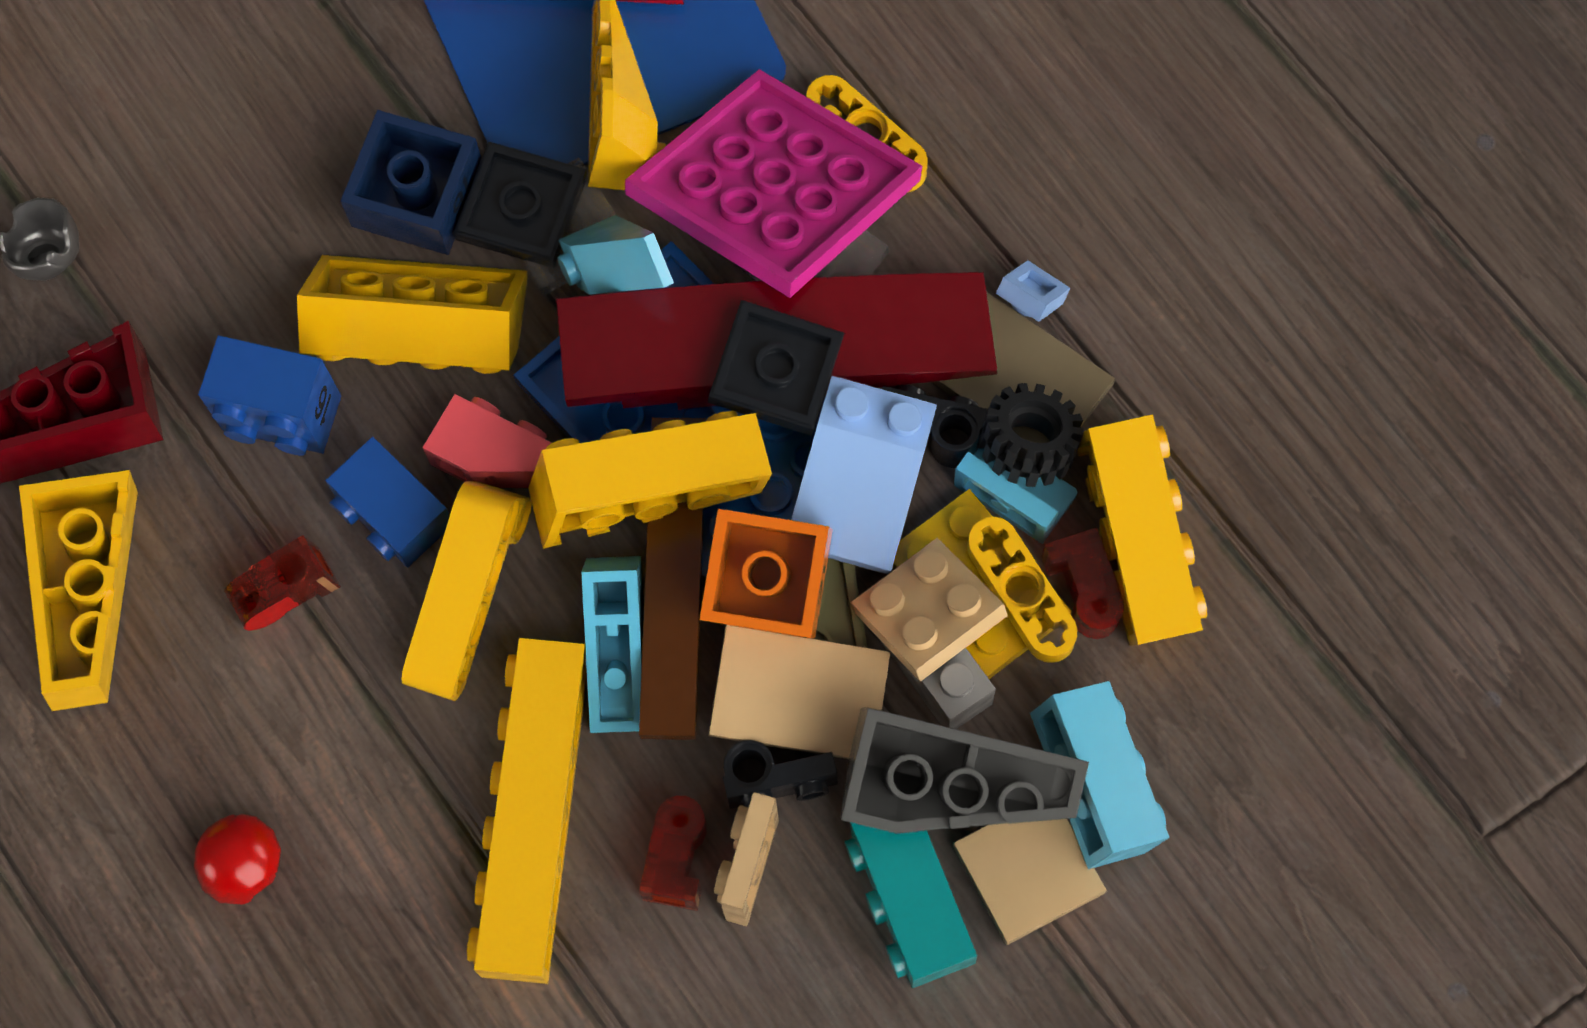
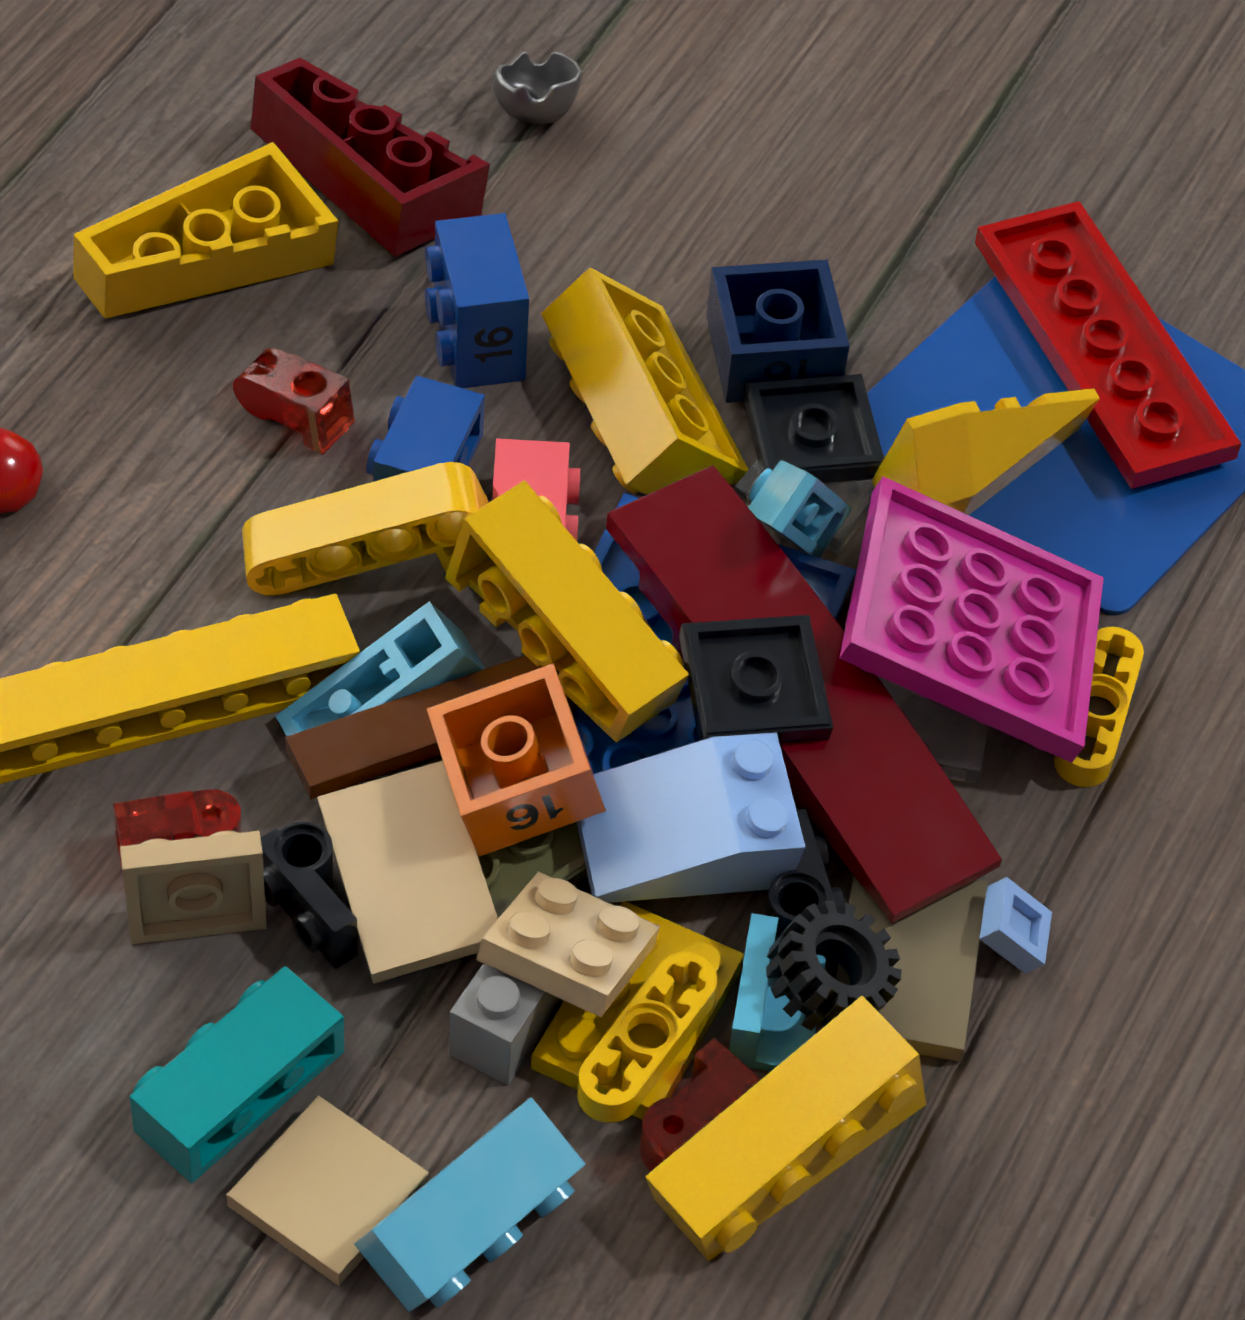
camera: 55 degrees right, 20 degrees down
dark grey wedge [840,708,1089,833] -> none

